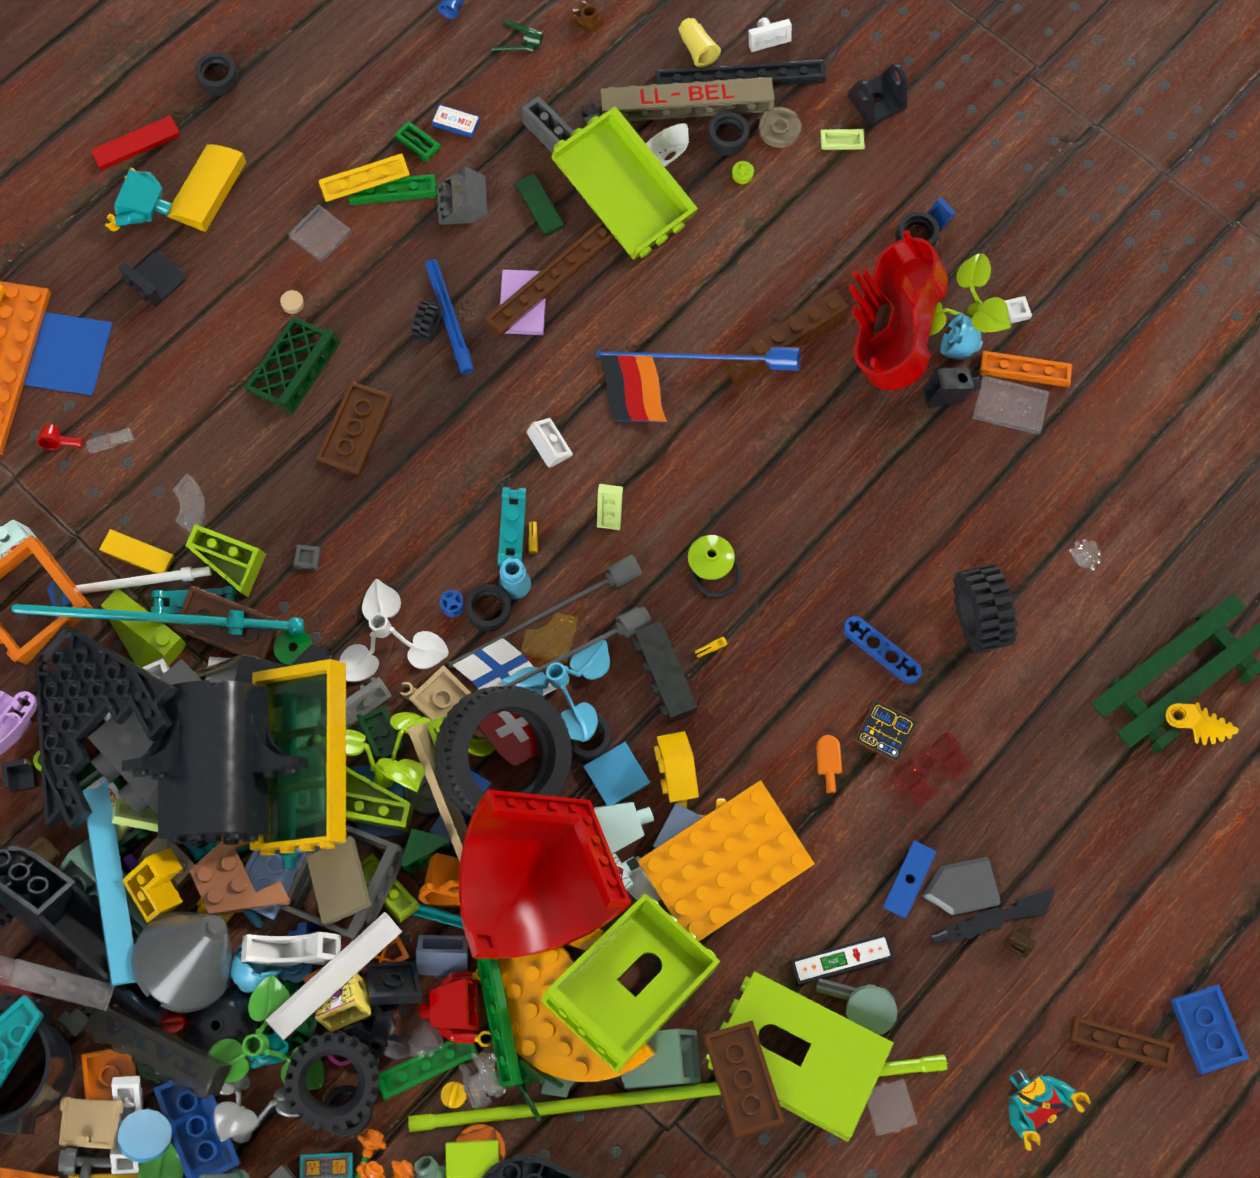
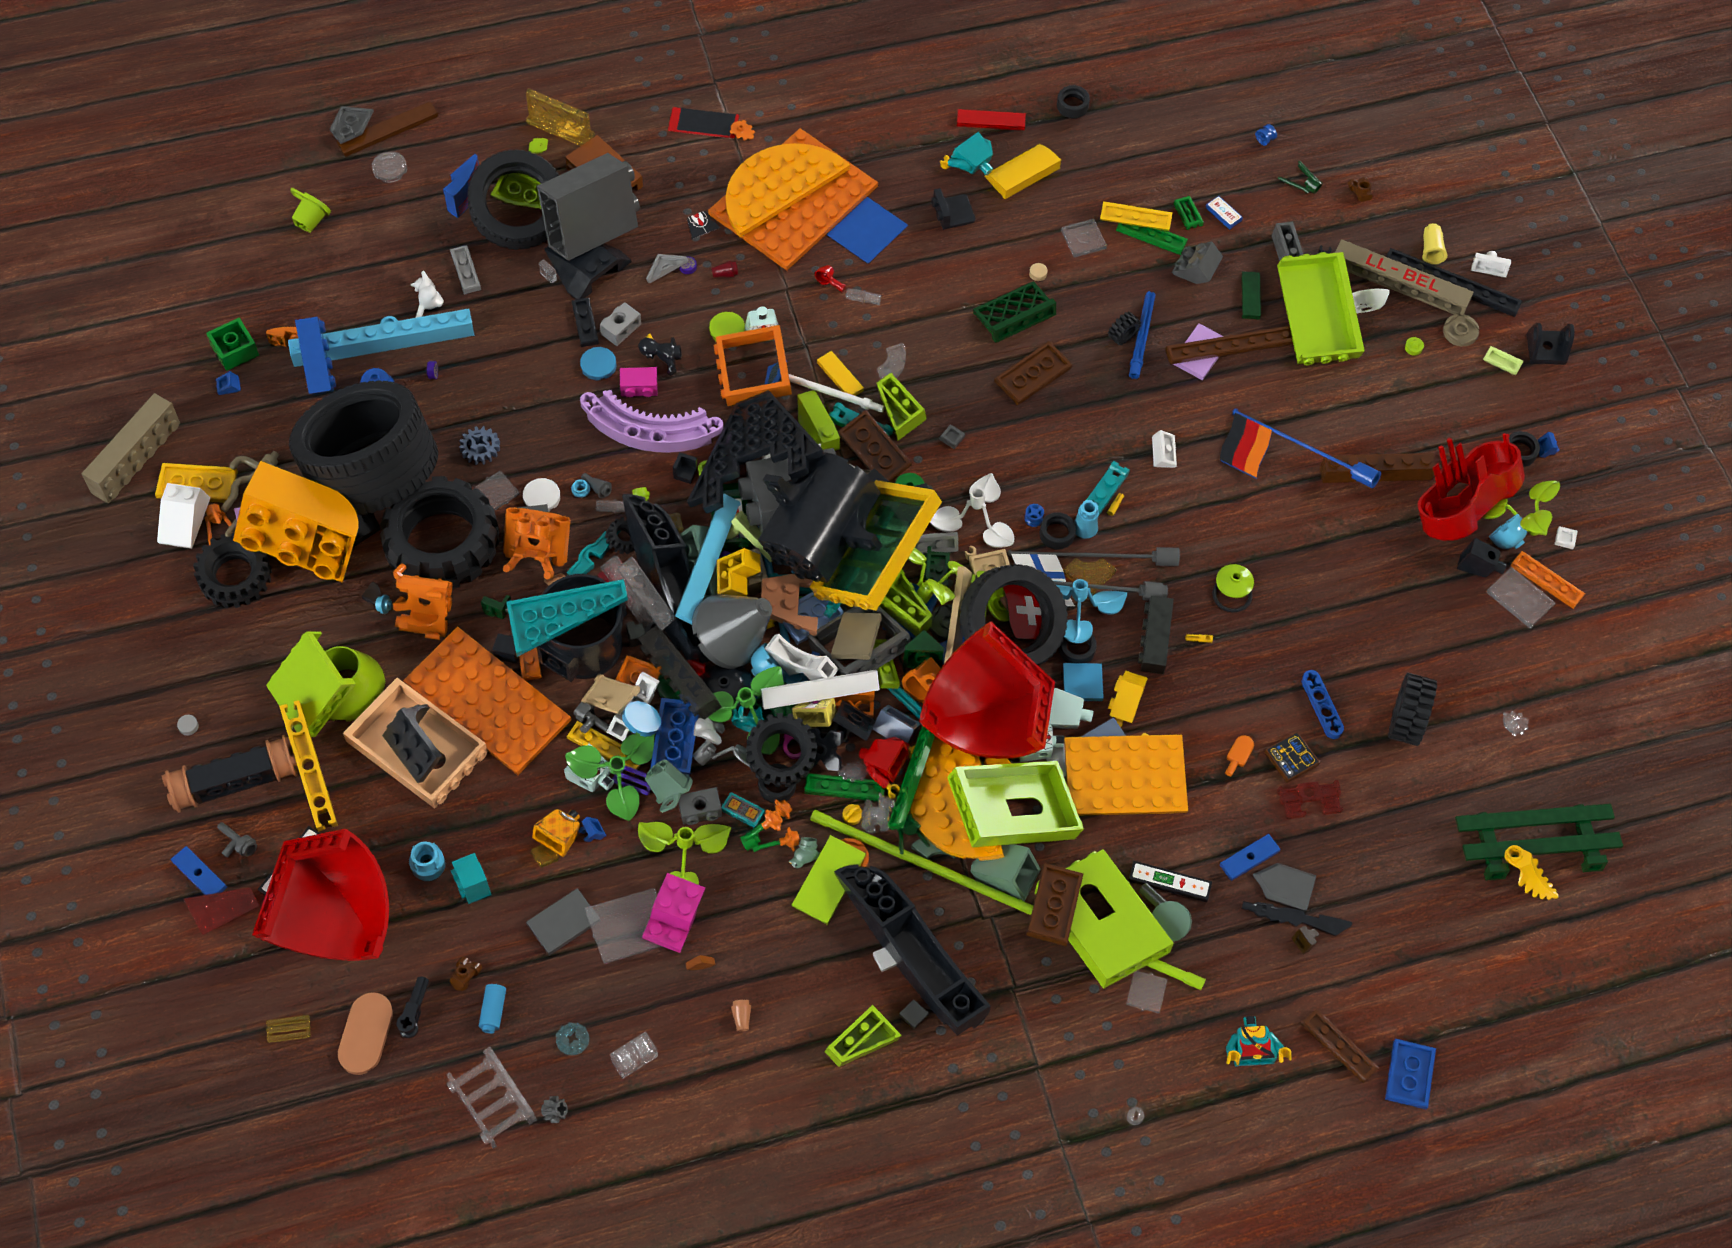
camera: 30 degrees right, 10 degrees down
teal bar [11,604,304,636] -> none
yellowish green piece [597,484,623,530] -> none
black tyre [708,112,749,156] -> none

